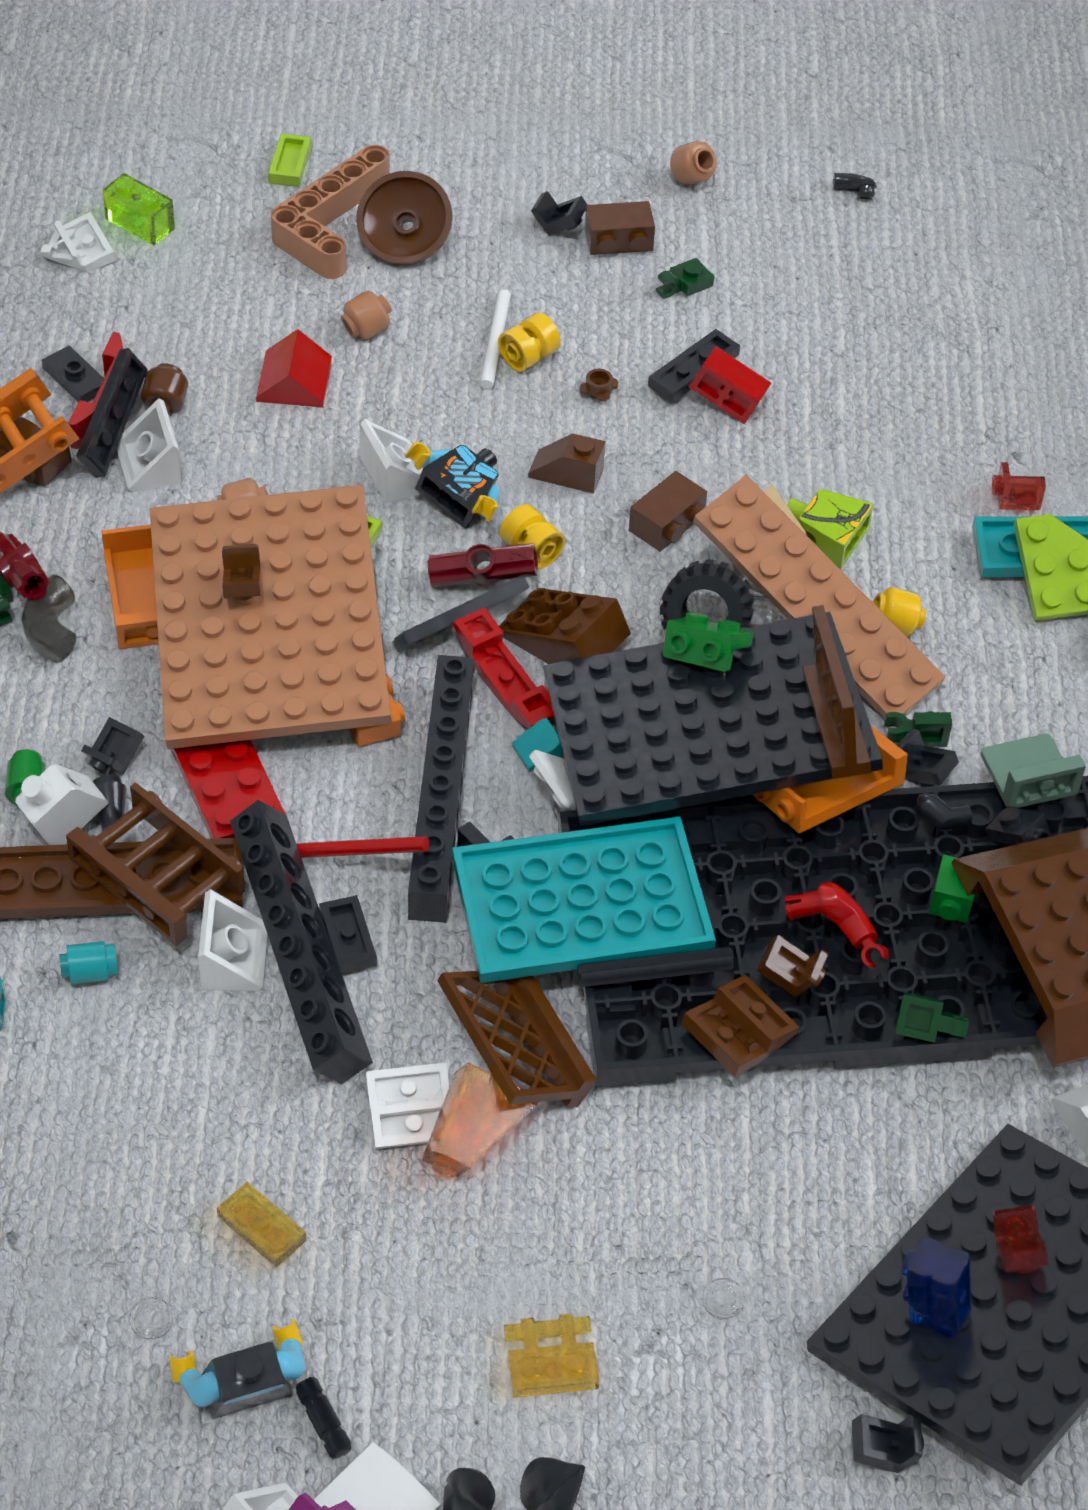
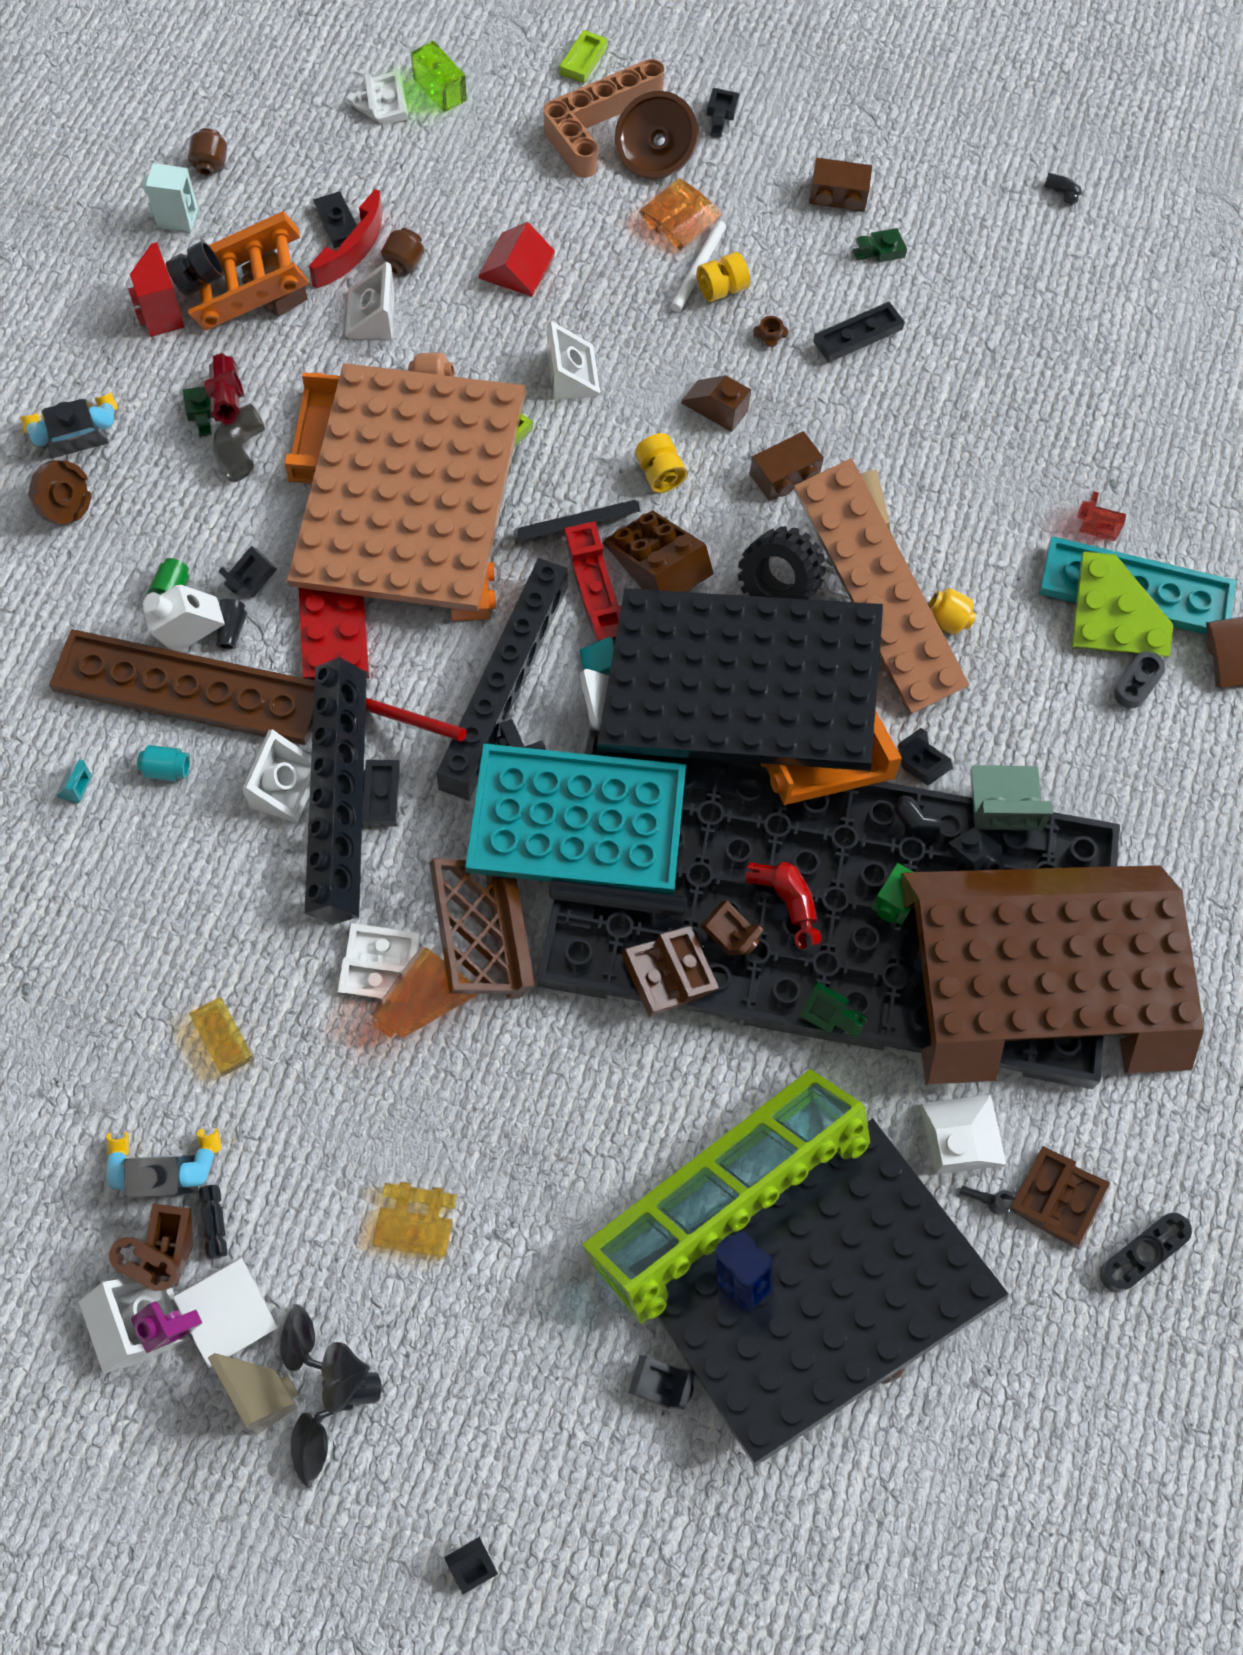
camera: 15 degrees right, 15 degrees up
reddish brown fence [66,782,245,947] -> none
black tile [76,348,148,478] -> none
reddish brown bracket [222,544,262,601] -> none
nougat head [341,291,392,340] -> none
torso [404,442,500,529] -> none
dark red piece [427,543,539,588] -> none
black bracket [531,191,588,235] -> none
green bracket [663,612,753,672] -> none
nougat head [670,141,717,185] -> none
red hinge [689,346,771,424] -> none
lime torso [787,489,874,570] -> none
reddish brown fence [802,605,871,779] -> none
dark green plate [884,711,952,747] -> none
clear red bracket [992,1205,1048,1273] -> none
none -> reddish brown beam [109,1237,181,1291]
none -> reddish brown slope [142,1203,193,1286]
none -> window [582,1069,870,1324]
none -> clear orange slope [639,178,722,251]
none -> black plate [706,88,740,137]

